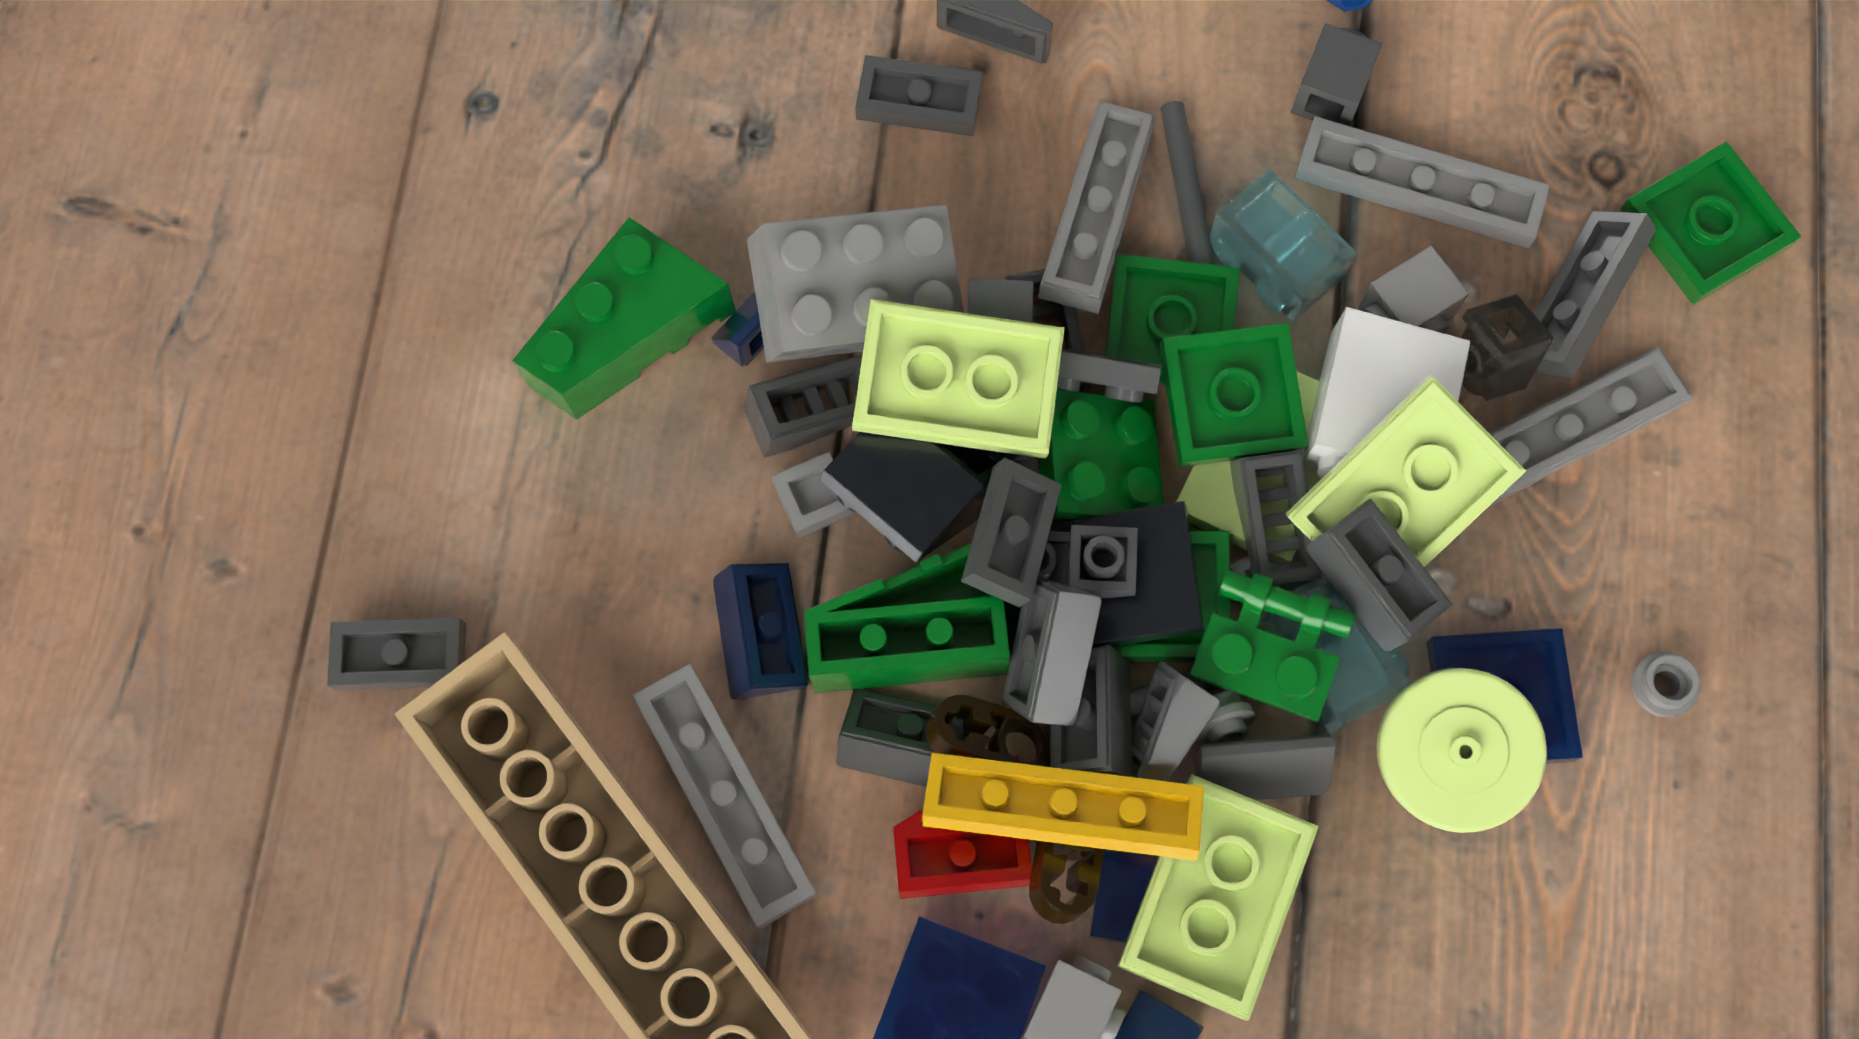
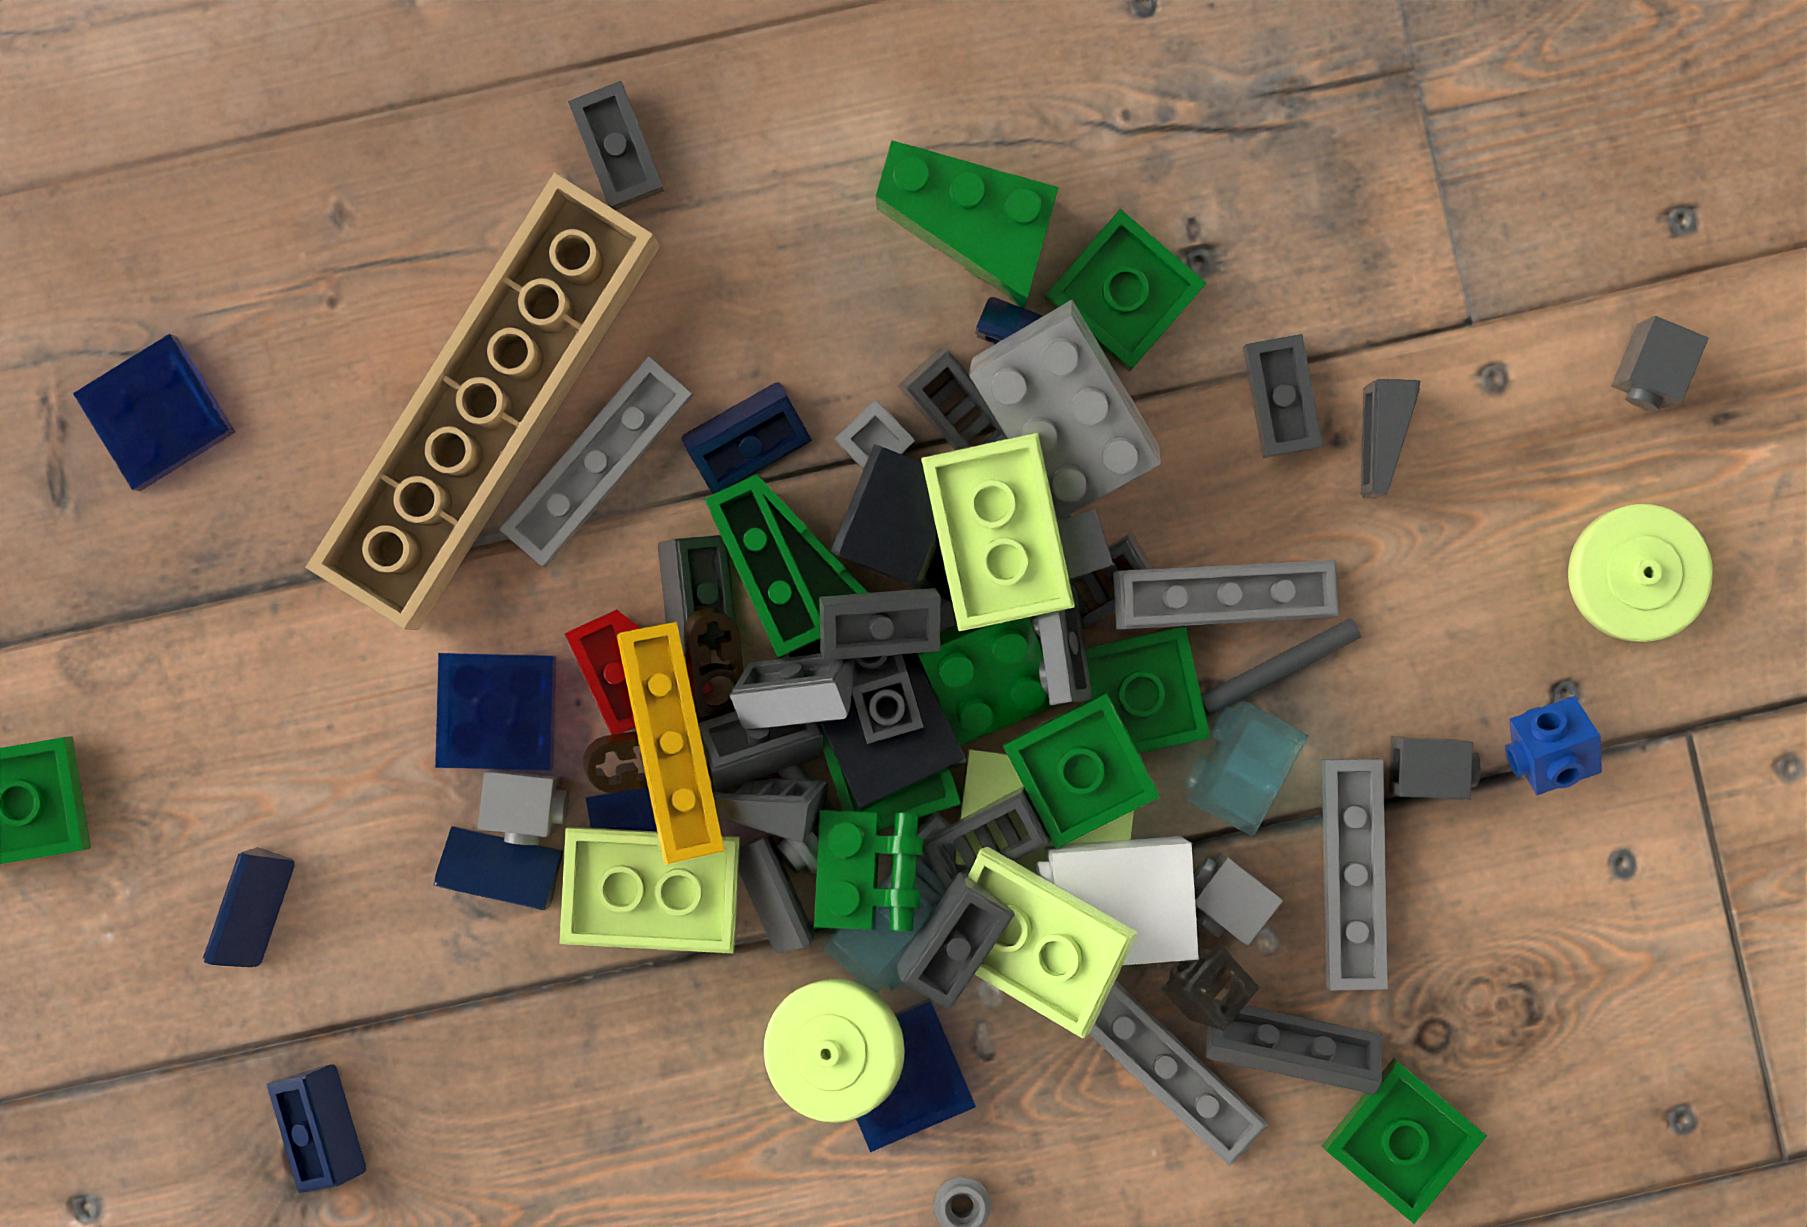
camera: 75 degrees right, 15 degrees up
none -> green plate [1044,208,1206,372]

